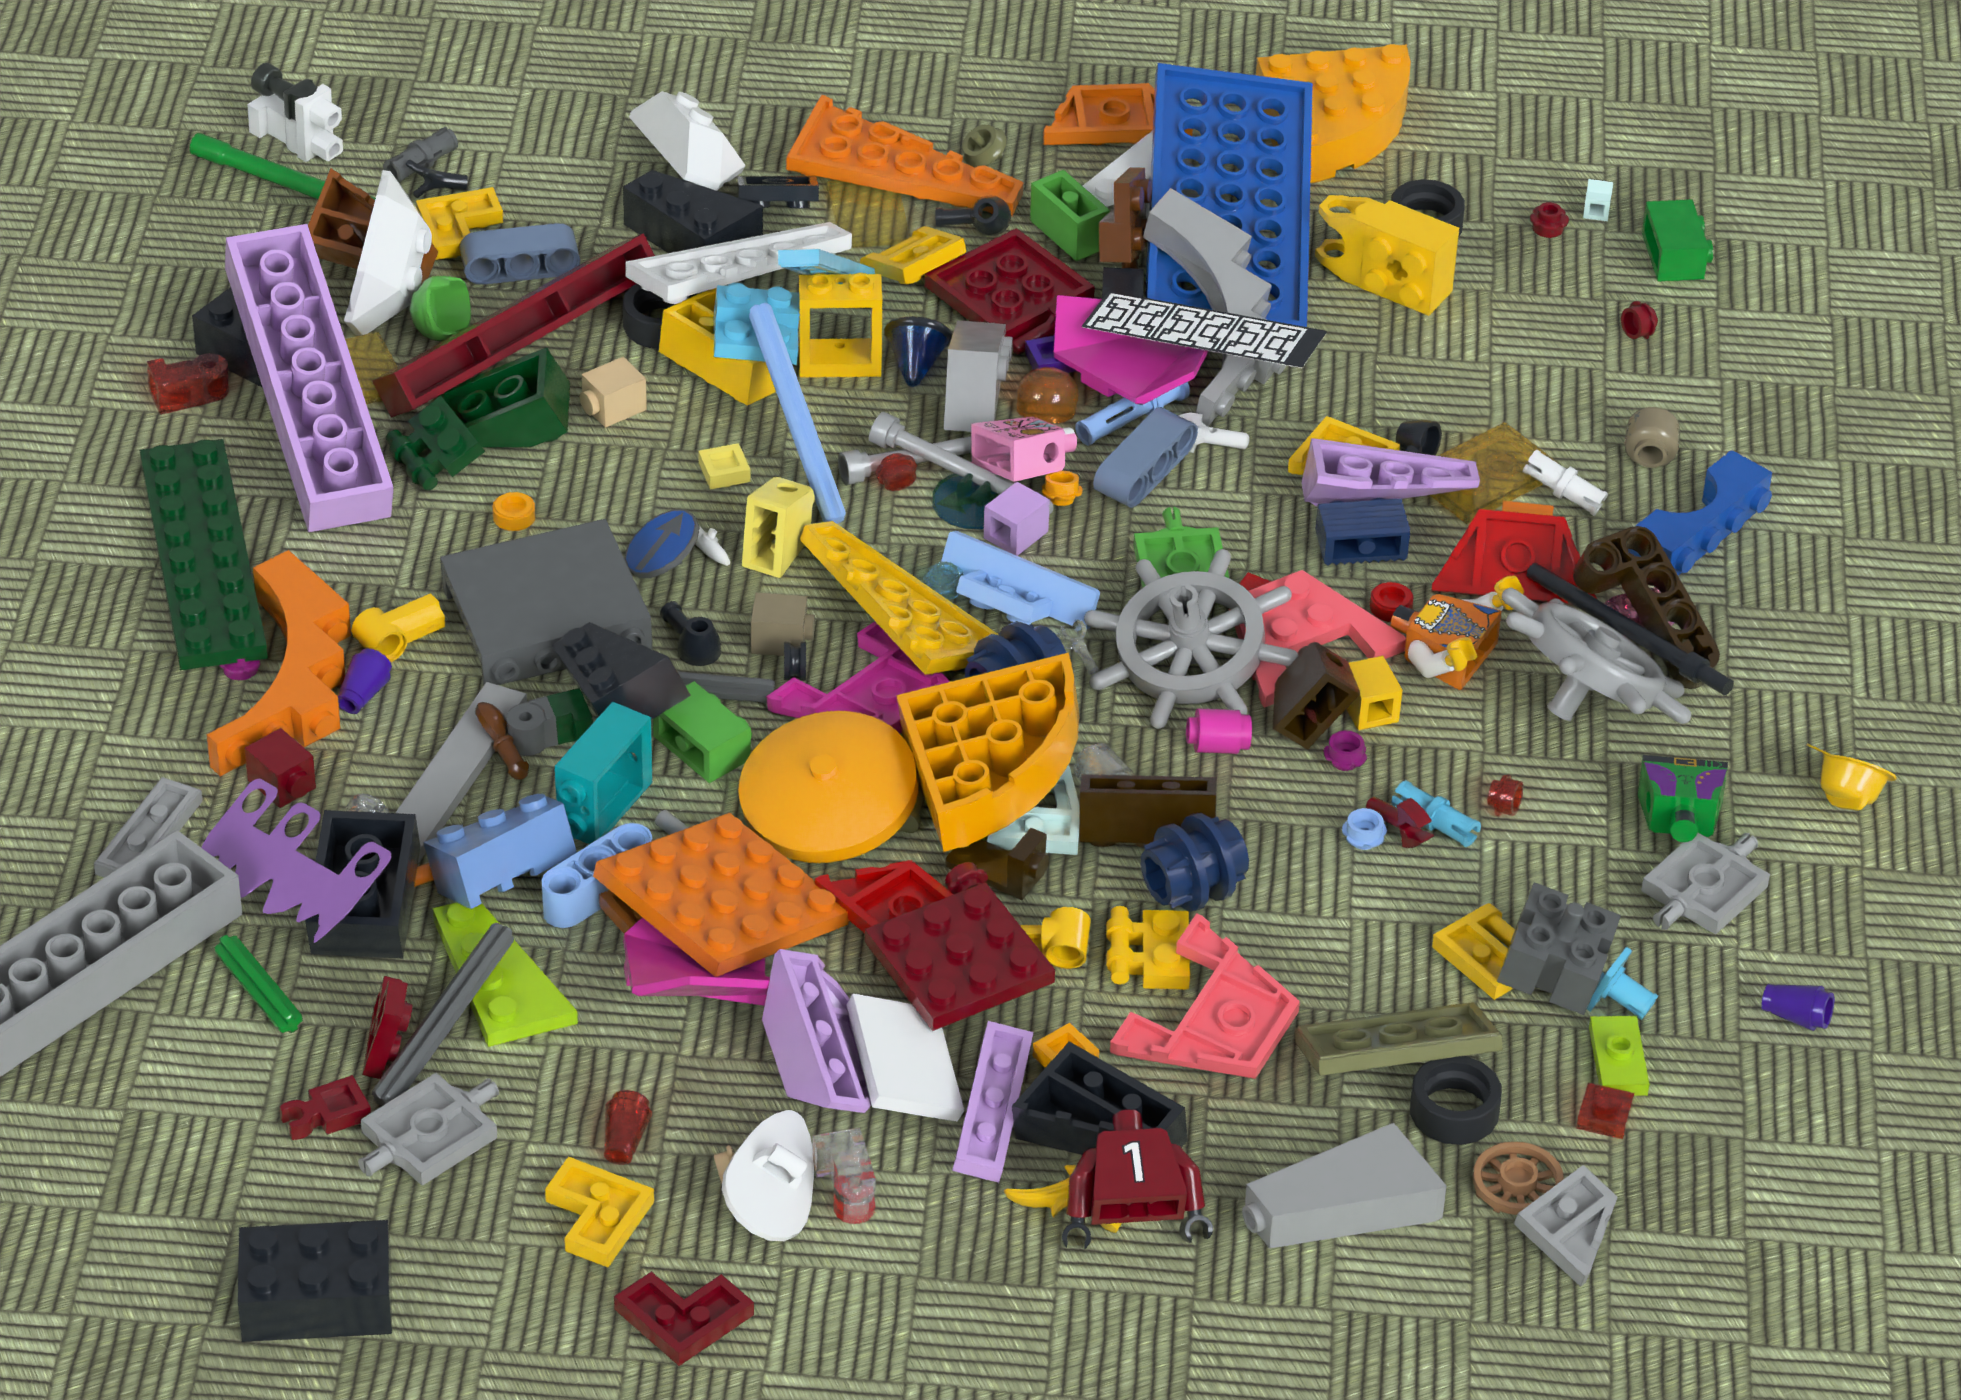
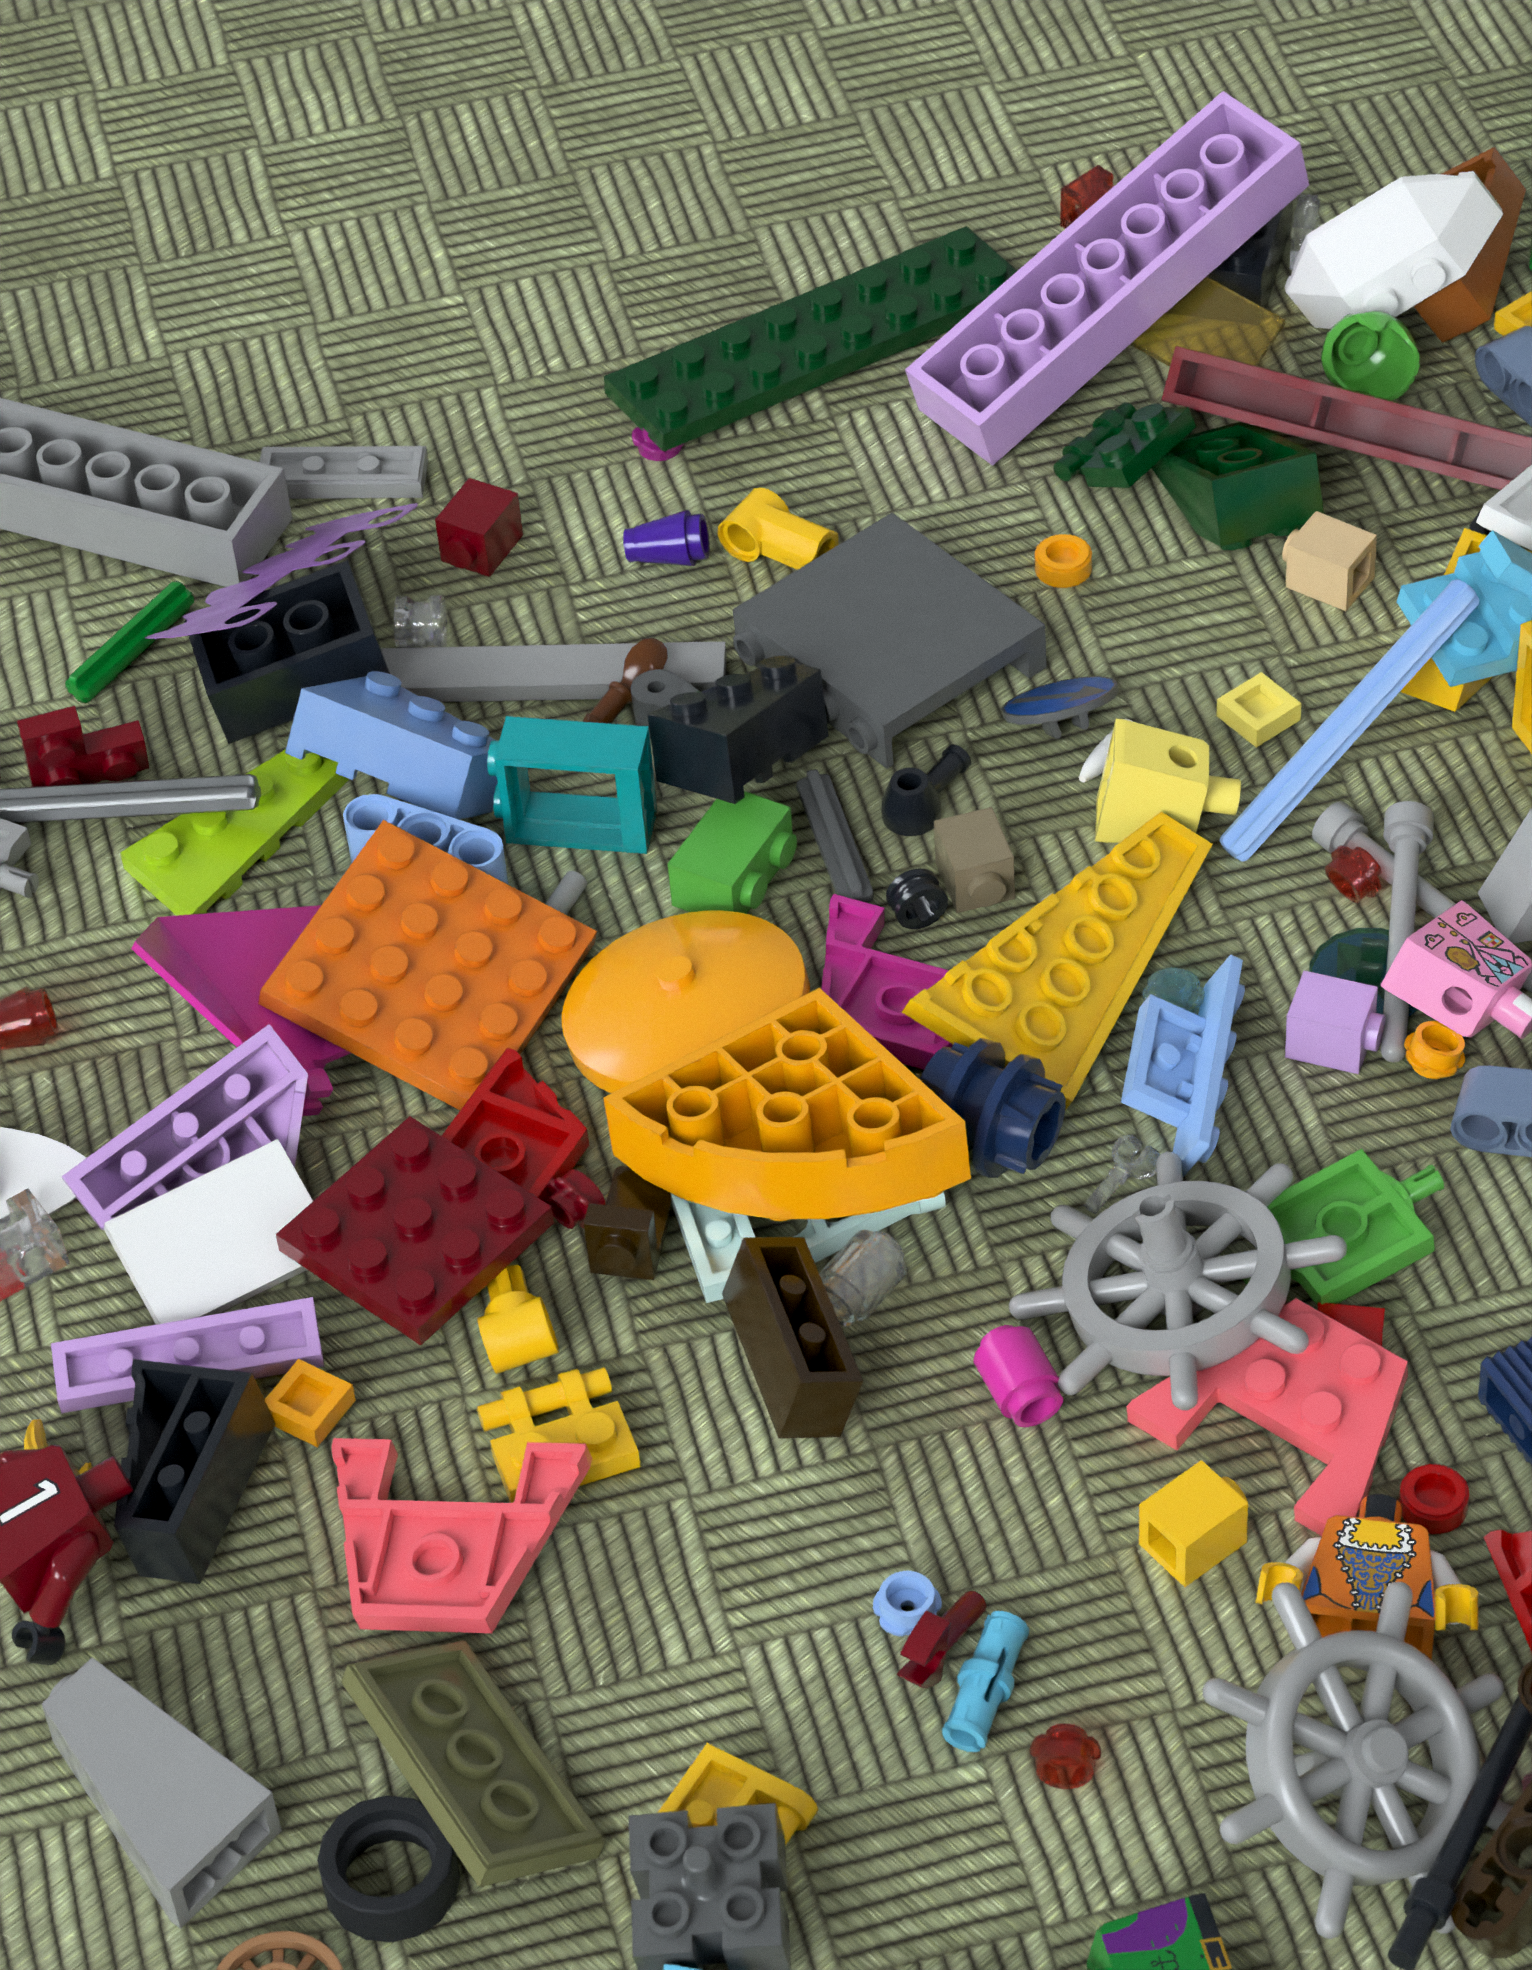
camera: 75 degrees right, 5 degrees up
orange arch [206,550,351,776] -> none
dark blue piece [1140,813,1249,912] -> none
dark brown torso [1273,642,1360,750] -> none
magenta plate [1324,730,1367,771] -> none

